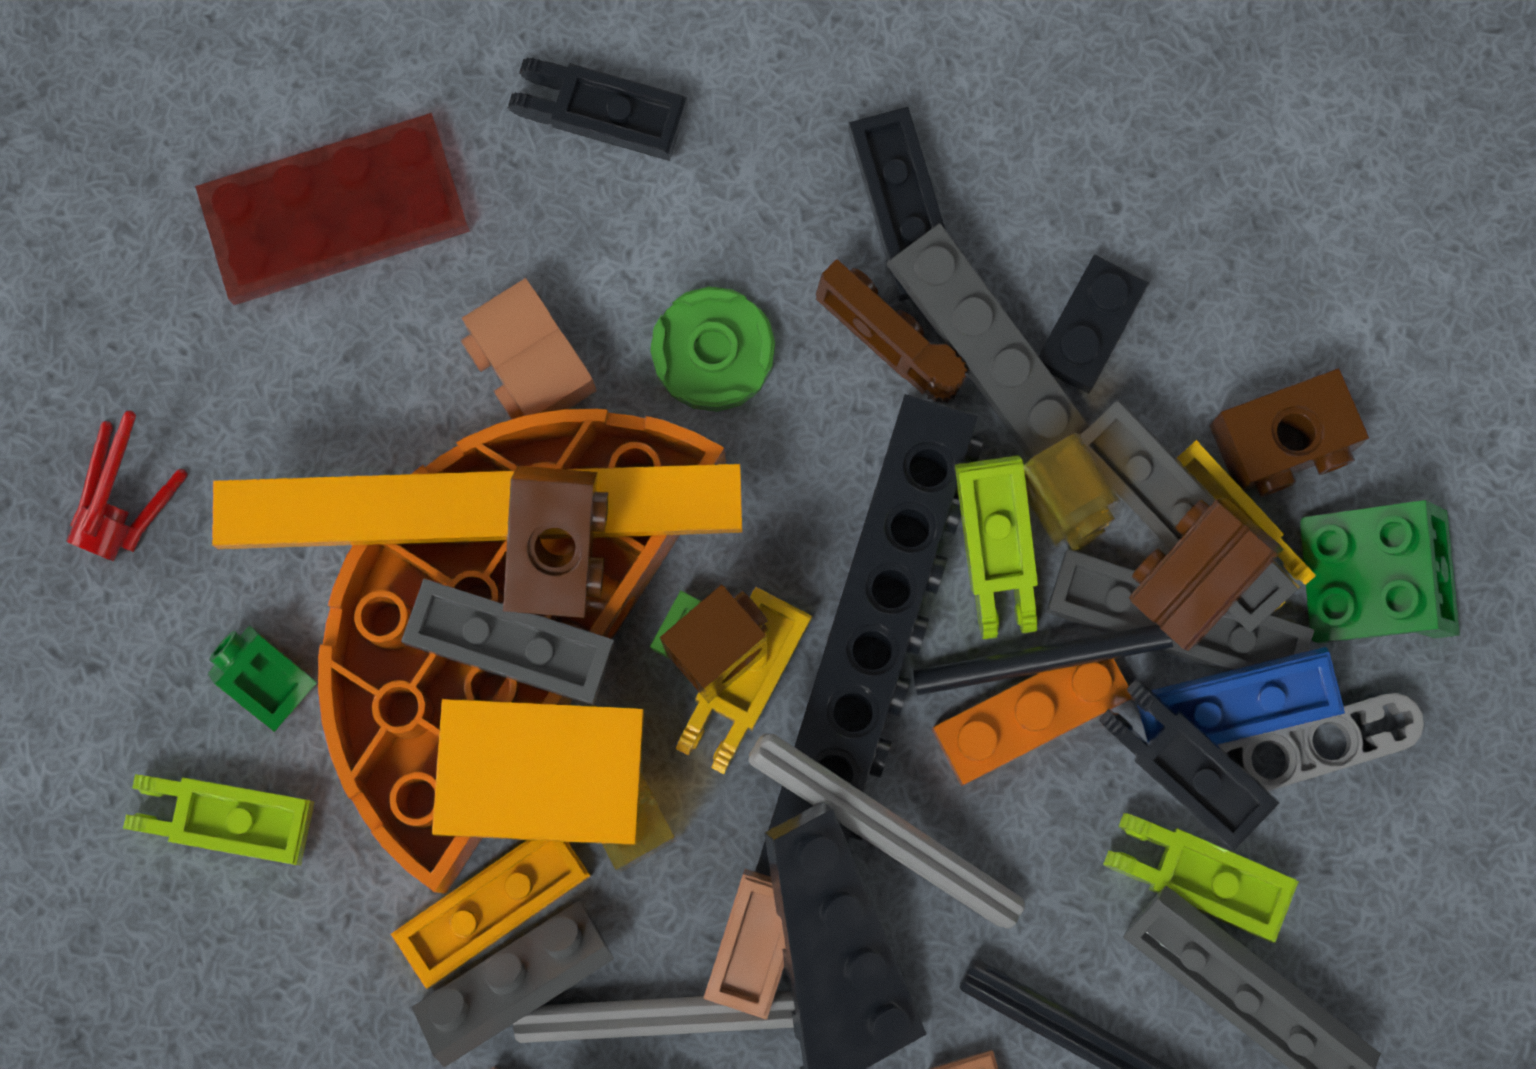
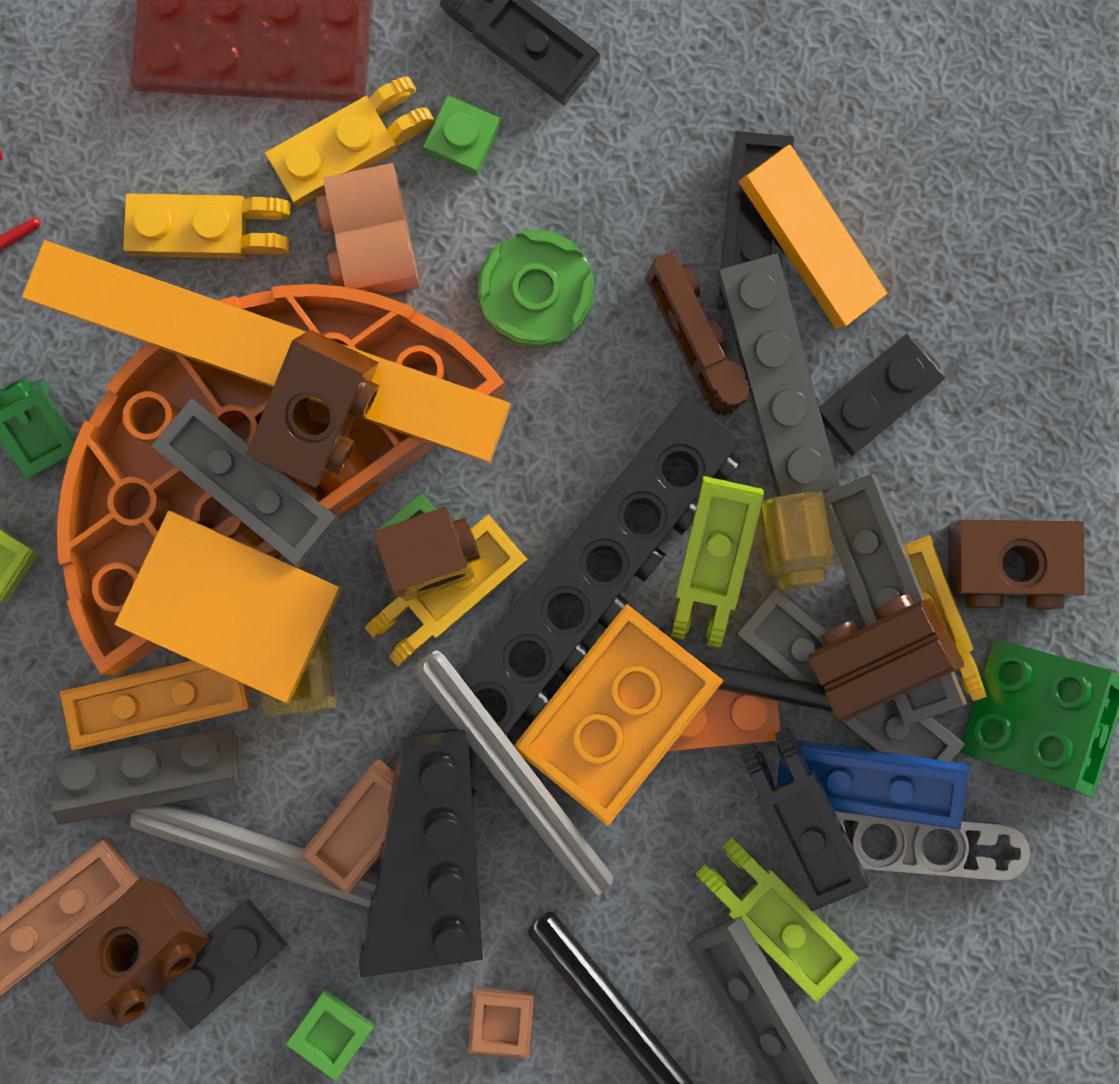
camera: 25 degrees right, 5 degrees up
none -> yellow hinge [123,194,291,259]
none -> yellow hinge [265,76,434,208]
none -> bright green plate [423,95,502,177]
none -> light orange tile [514,604,723,826]
none -> light orange tile [738,144,887,329]

